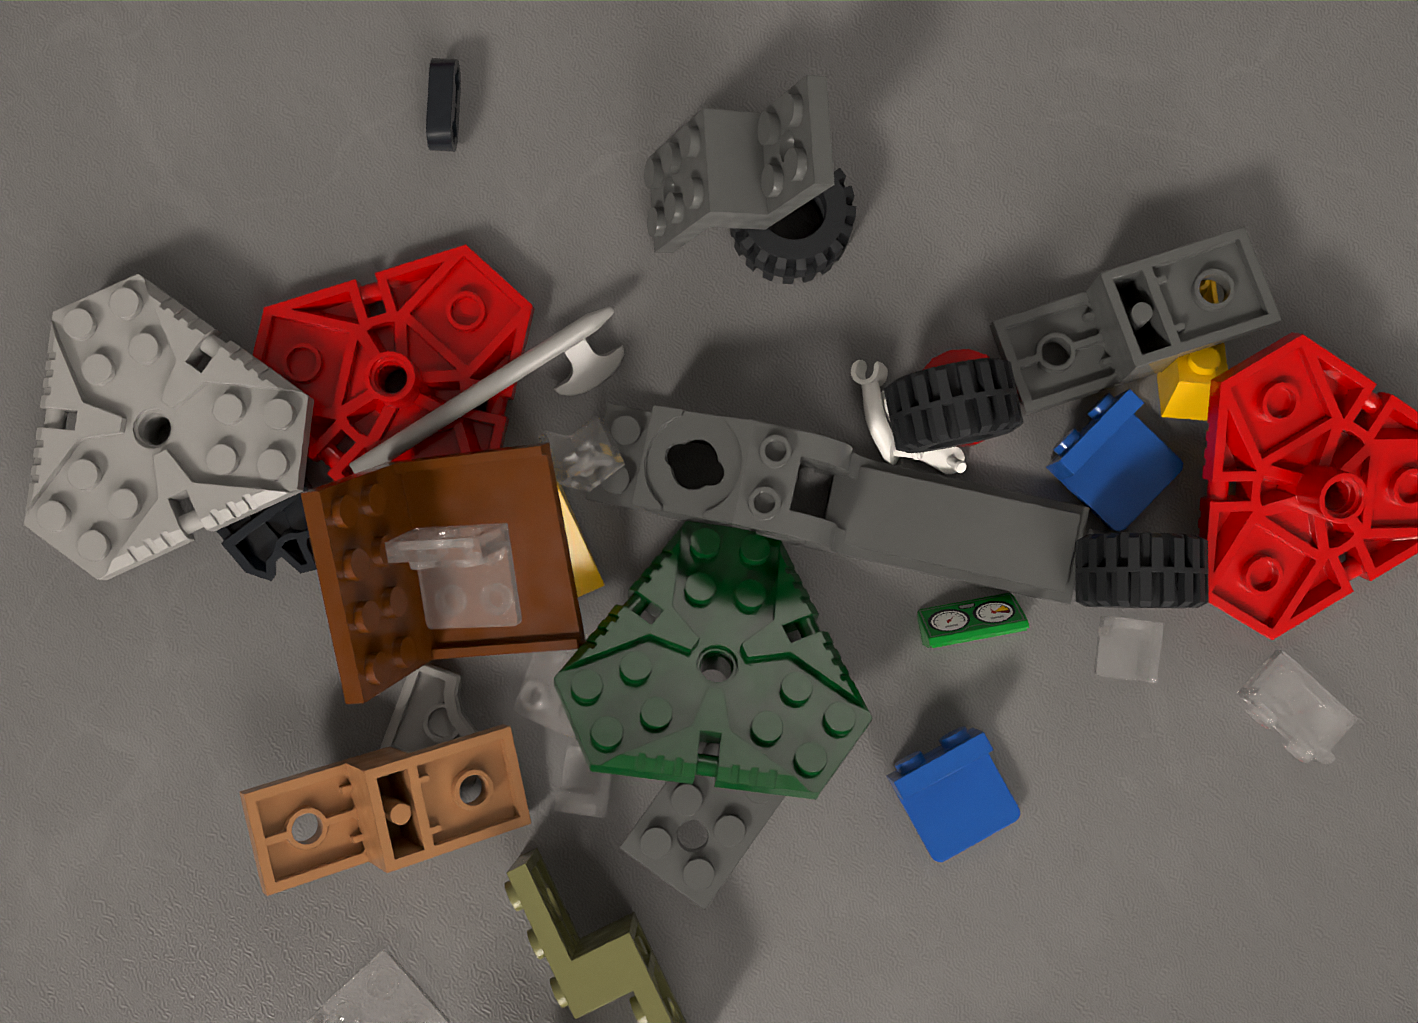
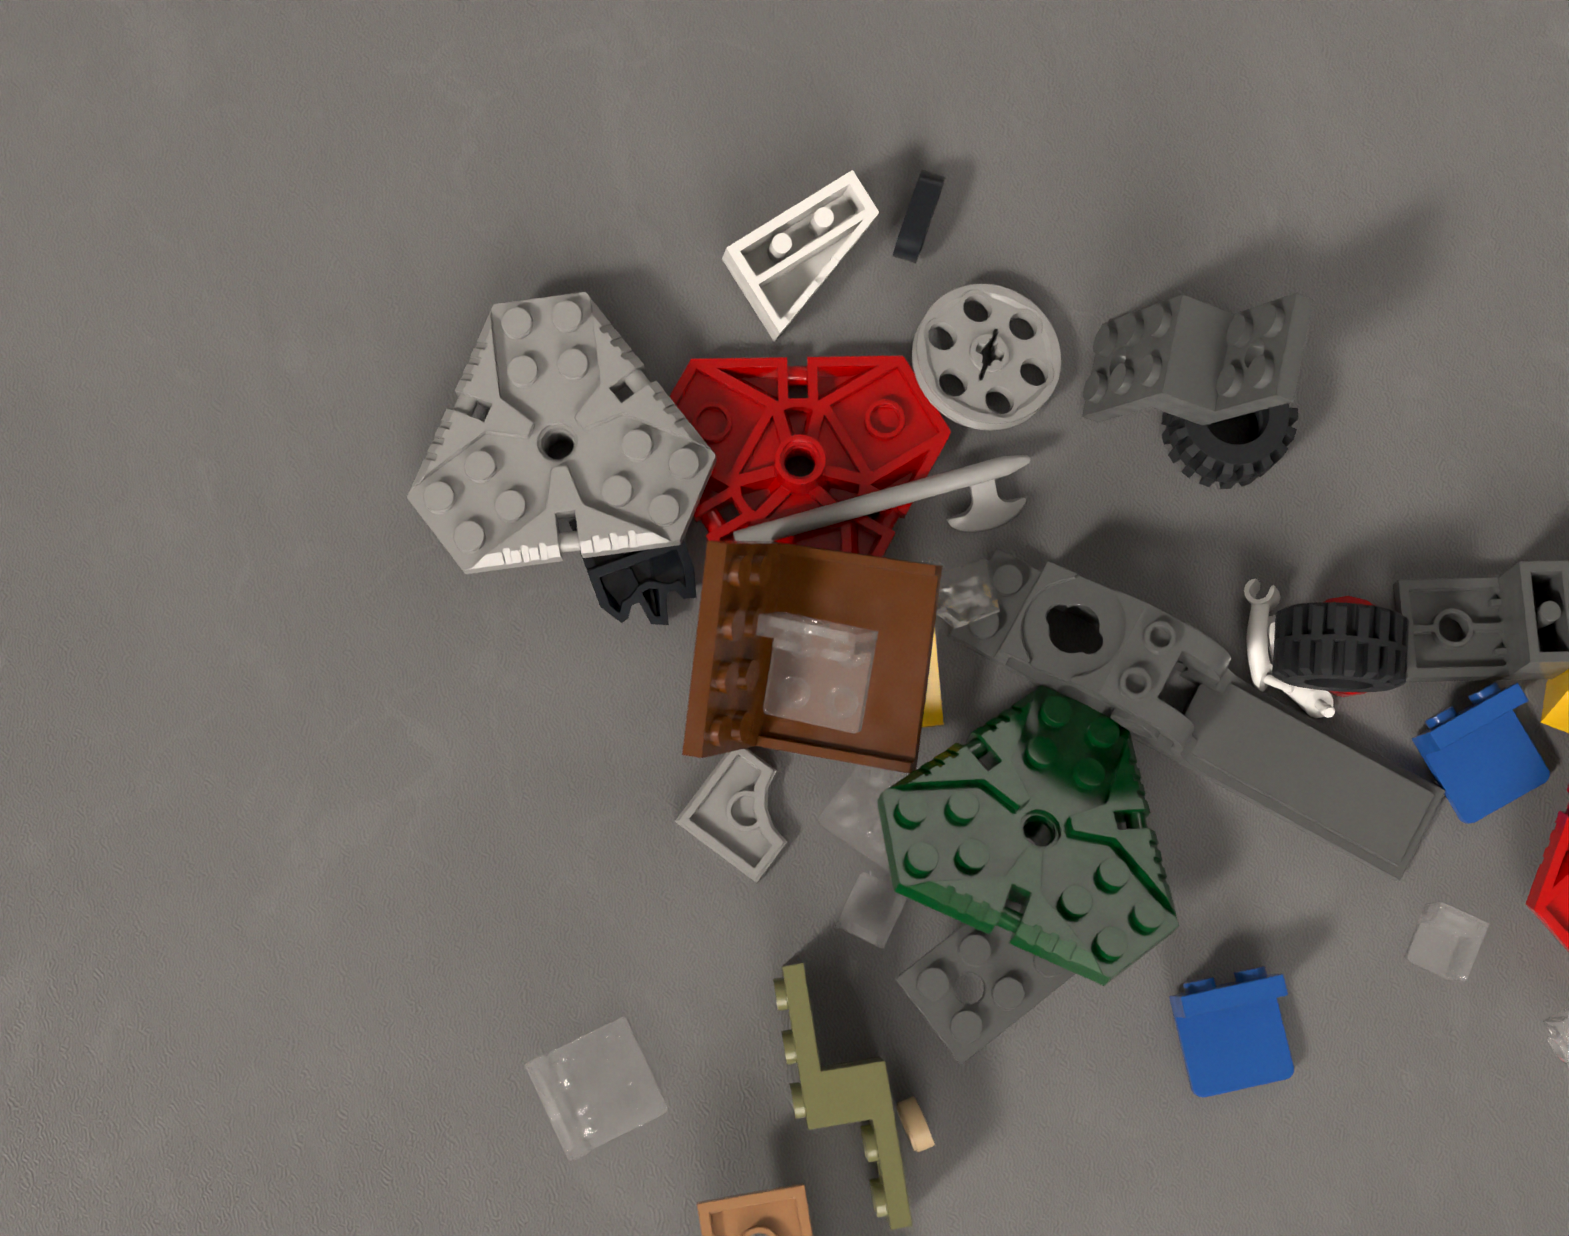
camera: 15 degrees right, 5 degrees down
medium nougat bracket [239,724,531,896] -> none
slope [917,593,1030,648] -> none
black tyre [1075,533,1209,608] -> none
none -> white wedge [722,170,879,342]
none -> tan tile [896,1096,935,1152]
none -> light grey wedge [912,284,1061,431]

